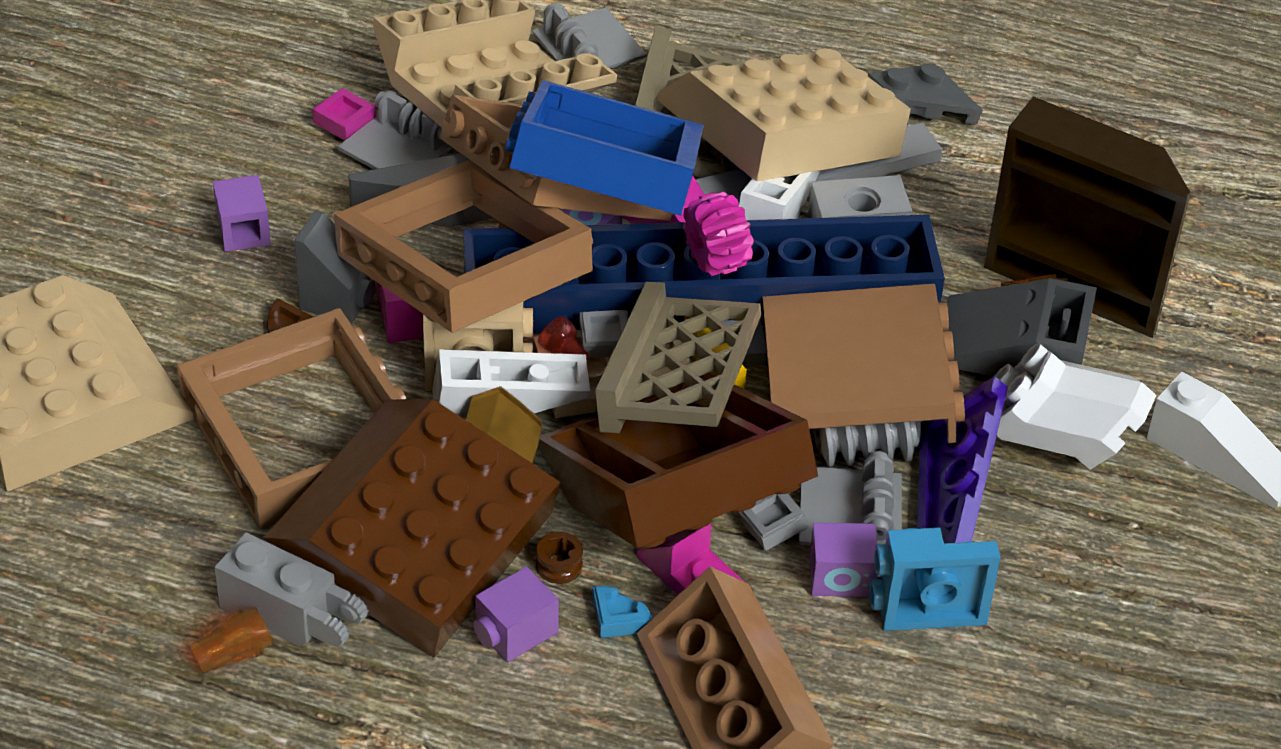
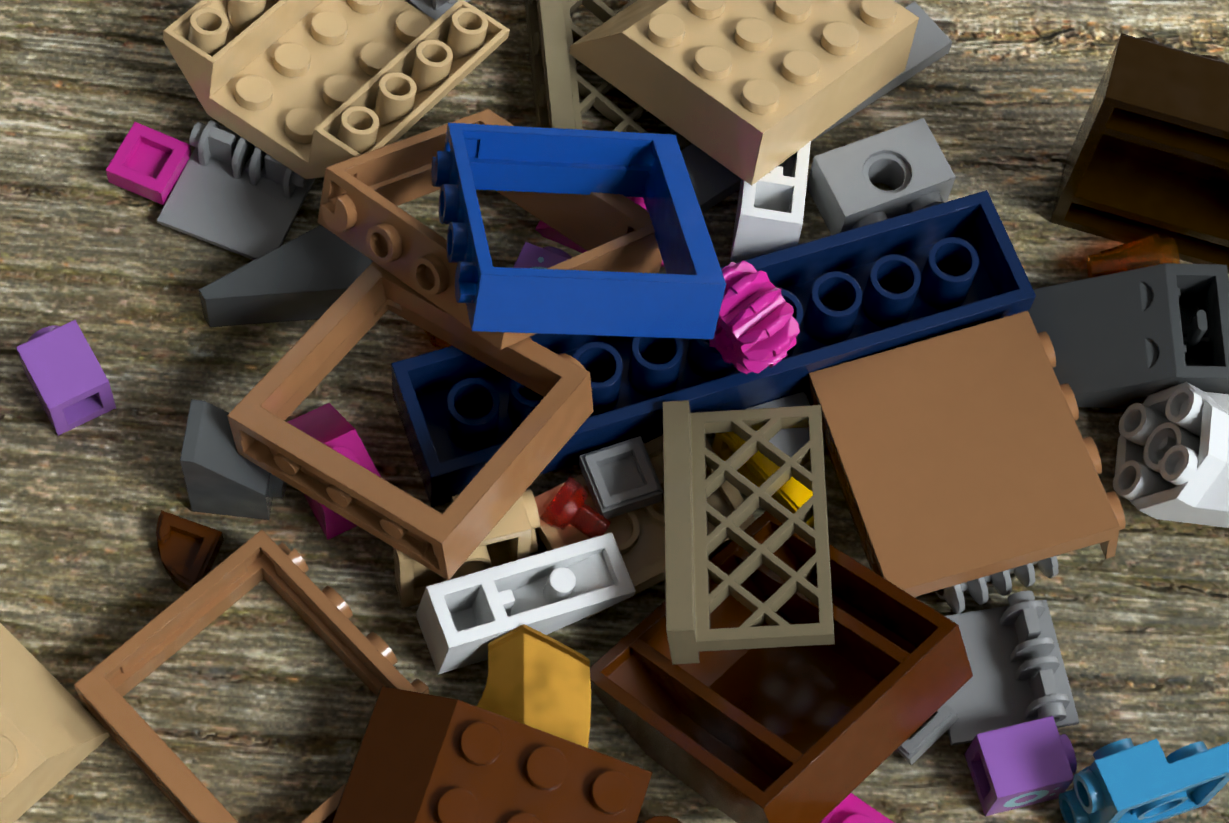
camera: 20 degrees left, 20 degrees up
dark purple wing [917,376,1008,544] -> none

